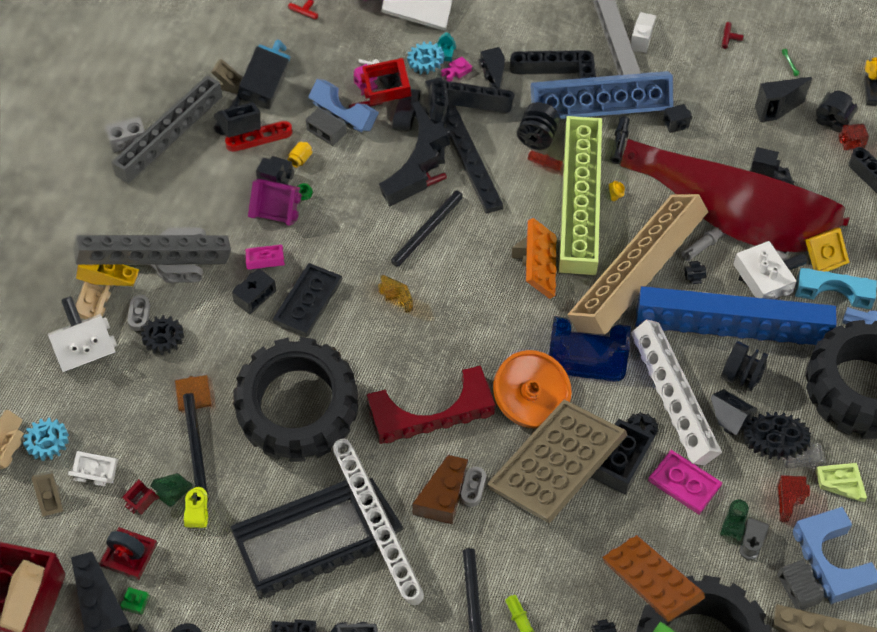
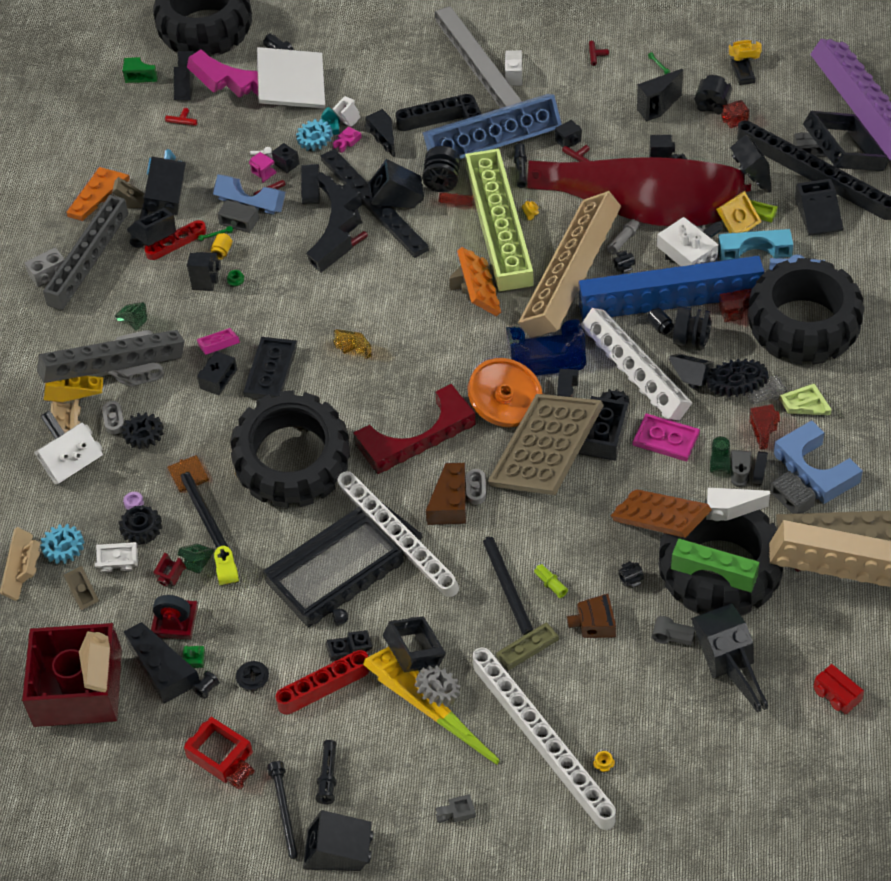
camera: 10 degrees left, 5 degrees down
magenta panel [248,179,301,226] -> none
red window [360,58,411,105] -> none
black axle [391,190,463,267] -> none
black beam [428,80,515,122] -> none
none -> orange wing [66,167,130,221]
none -> clear green slope [114,302,147,331]
none -> black gear [119,505,163,545]
none -> lavender tile [123,492,144,510]
none -> green hinge [198,226,233,241]
none -> black hinge [332,609,348,626]
none -> white window [333,96,361,127]
none -> black slope [368,159,424,208]
none -> black leg [557,369,579,398]
none -> dark red piece [562,145,590,162]
none -> black brick [647,308,674,335]
none -> white slope [706,488,770,521]
none -> clear red arch [719,289,752,322]
none -> black slope [730,134,771,193]
none -> lime tile [750,200,778,223]
none -> black beam [752,451,768,485]

